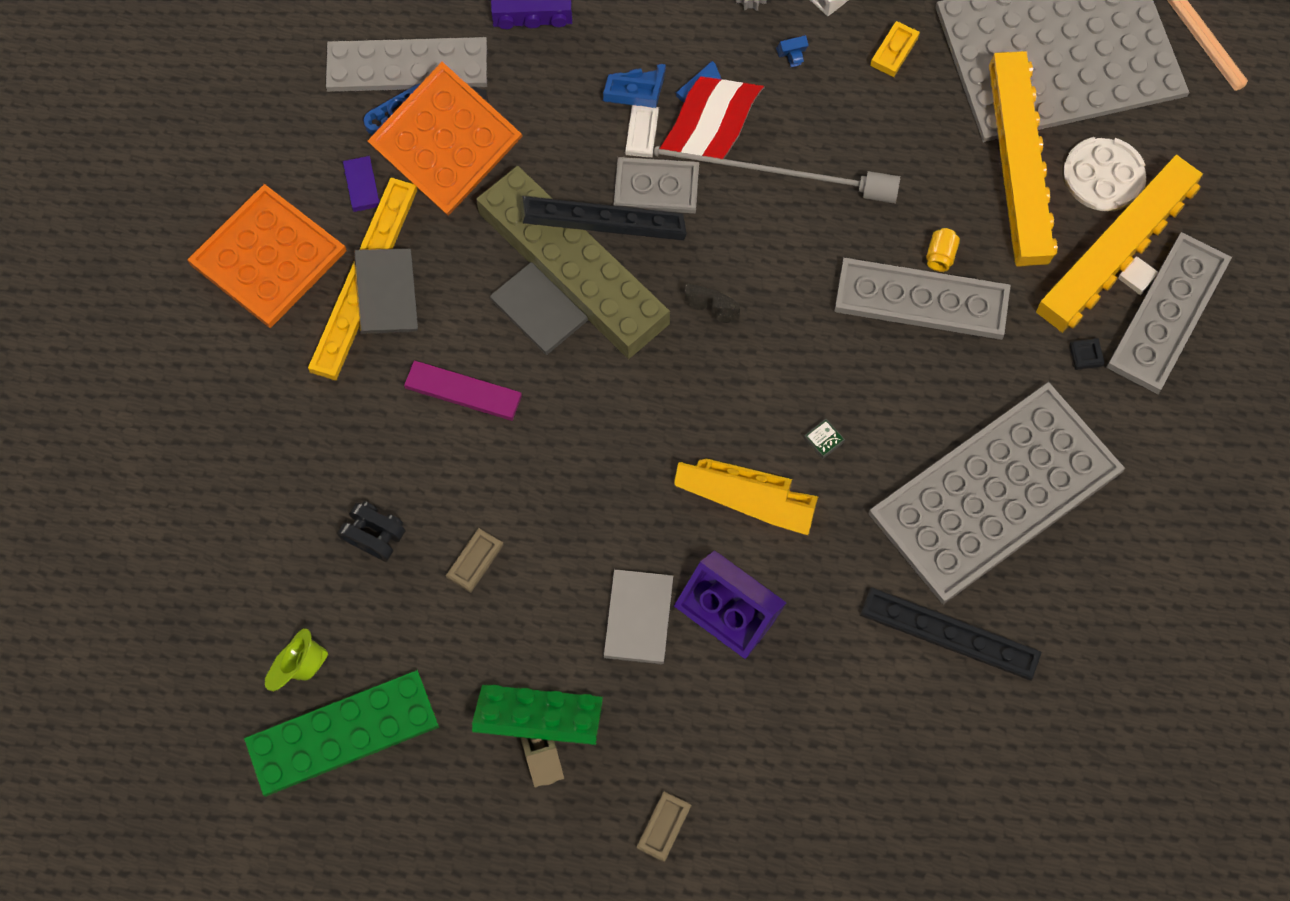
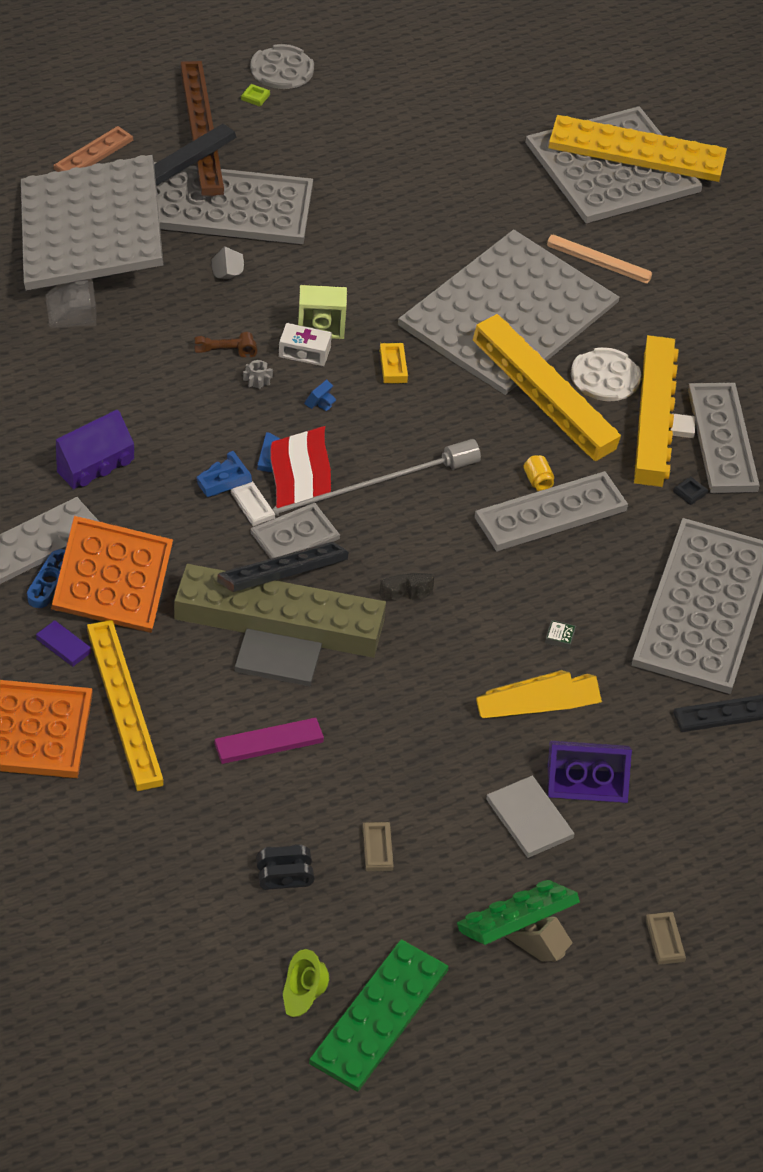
camera: 40 degrees left, 20 degrees down
dark grey tile [354,249,418,334] -> none

